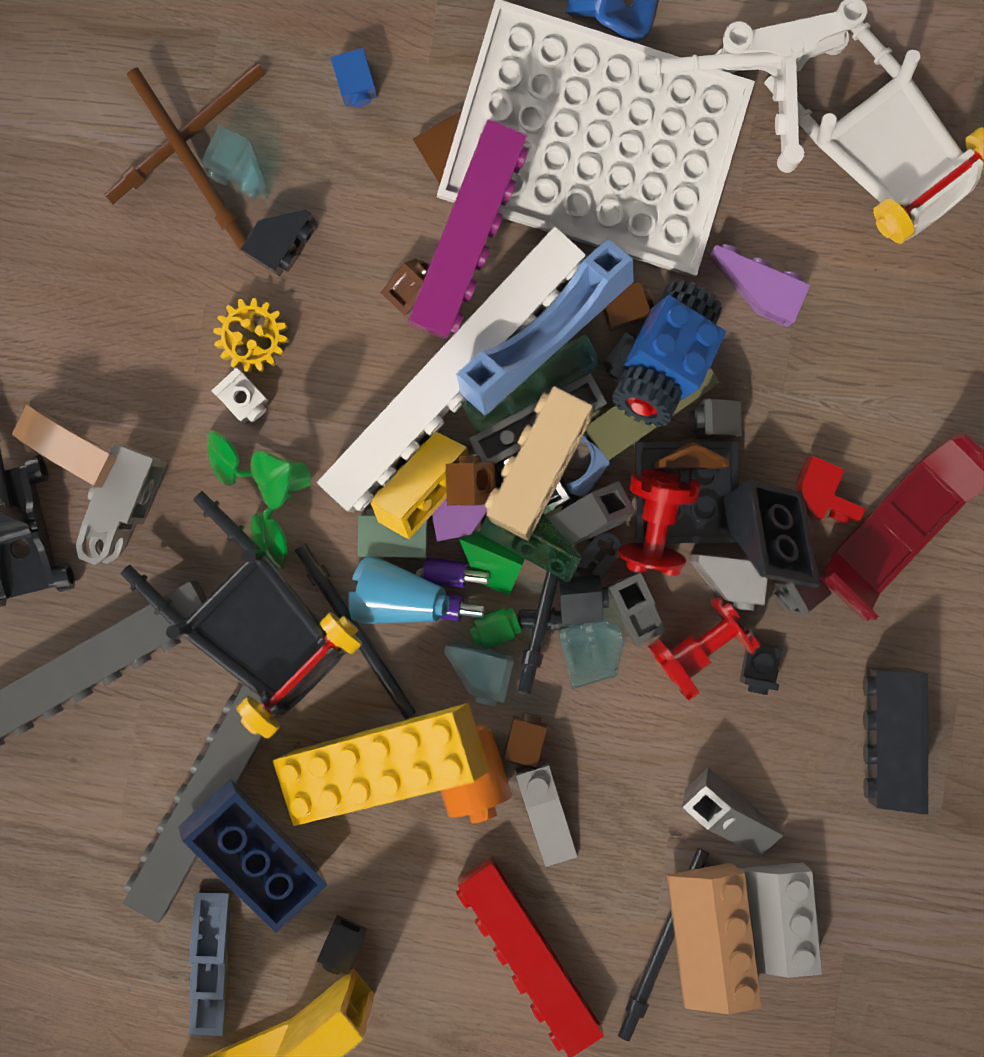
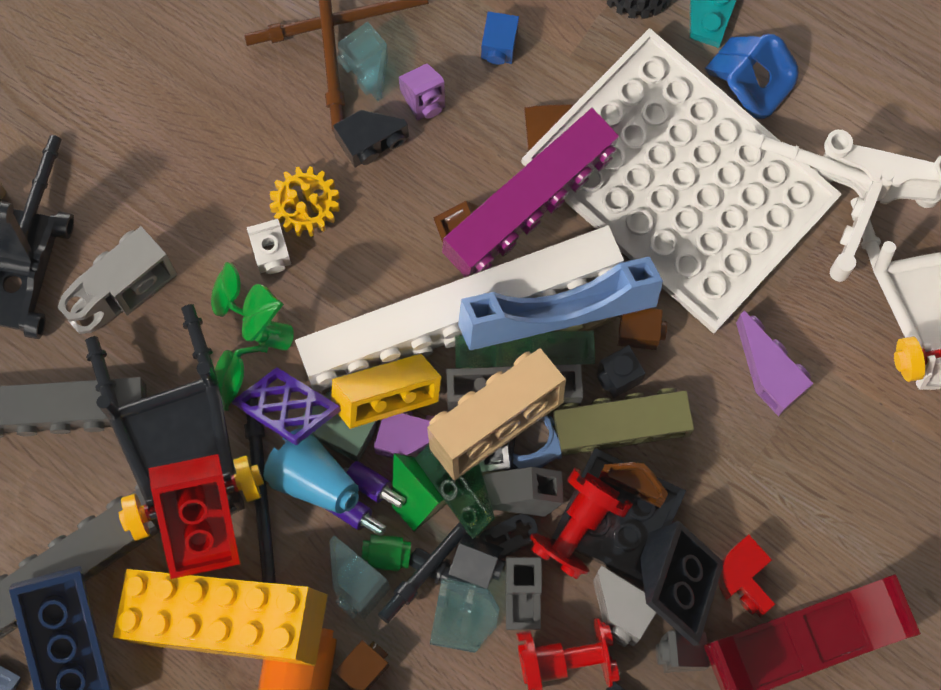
camera: 25 degrees right, 15 degrees down
slope [12,404,117,488] -> none
reddish brown brick [446,455,495,506] -> none
brick [612,281,727,427] -> none
dark grey slope [690,399,742,439] -> none
none -> red slope [148,454,240,579]
none -> dark purple window [232,367,341,445]
none -> medium lavender slope [399,64,445,121]

